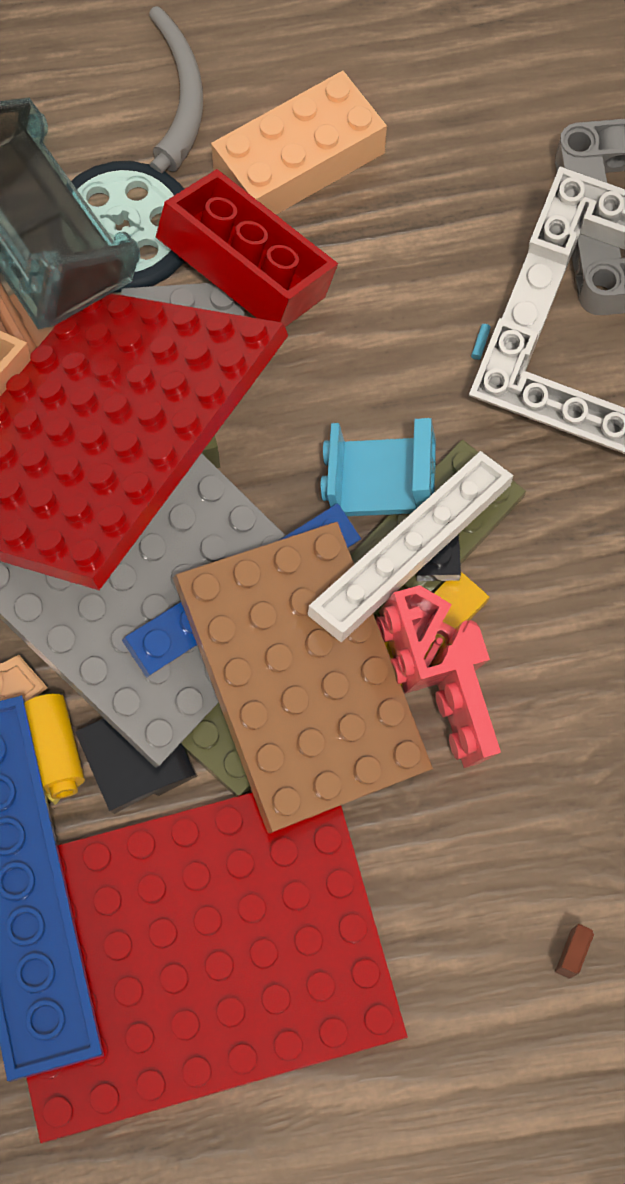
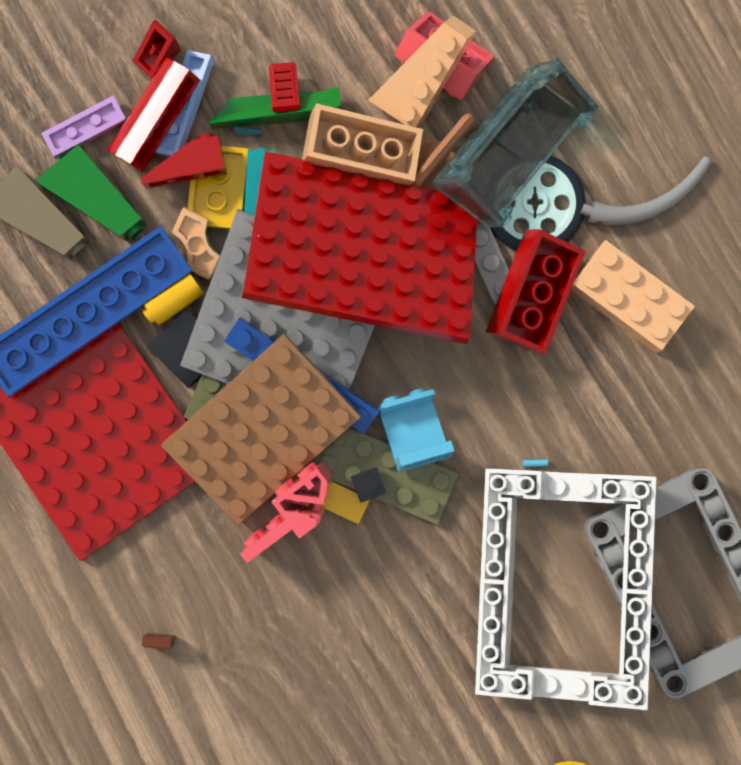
camera: 75 degrees right, 15 degrees up
white plate [308,451,514,642] -> none

